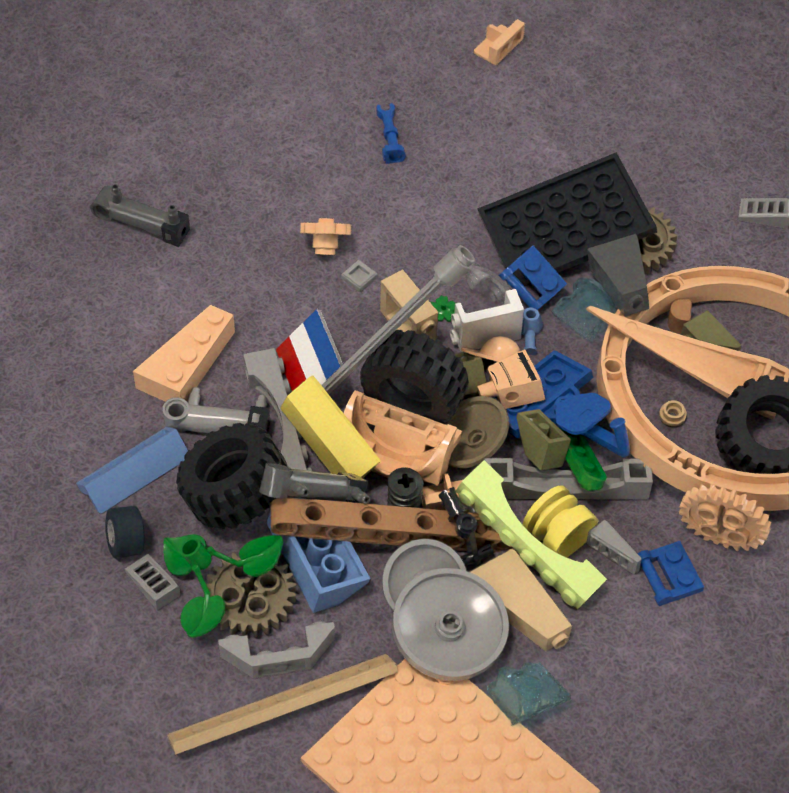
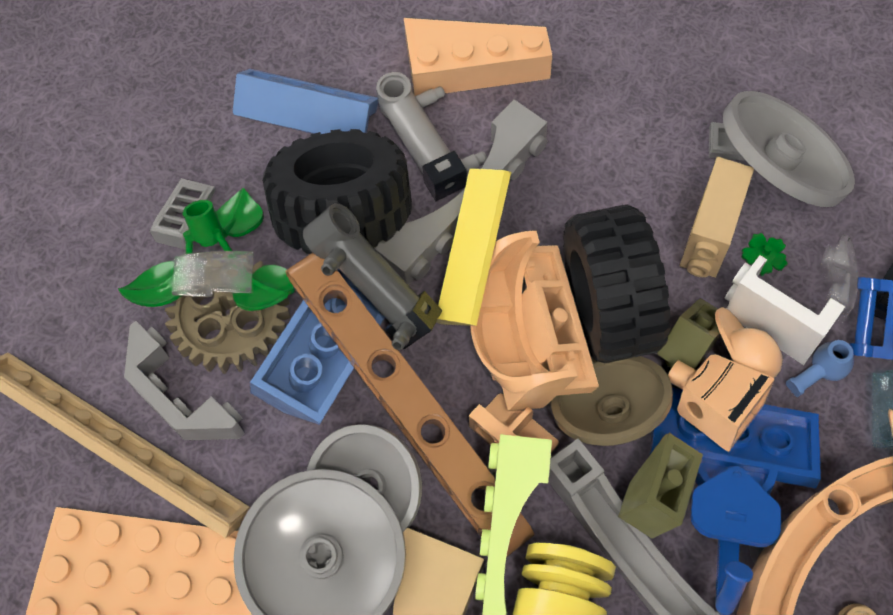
camera: 60 degrees right, 10 degrees up
black wheel [105,506,145,558] -> none
flag [276,245,475,394] -> none
light nougat plant [300,218,351,255] -> none
pearl dark grey piece [387,467,423,508] -> none
black pin [438,487,494,566] -> none
green plate [560,428,607,491] -> none
none -> clear slope [172,251,254,297]
none -> light grey dish [723,91,855,207]

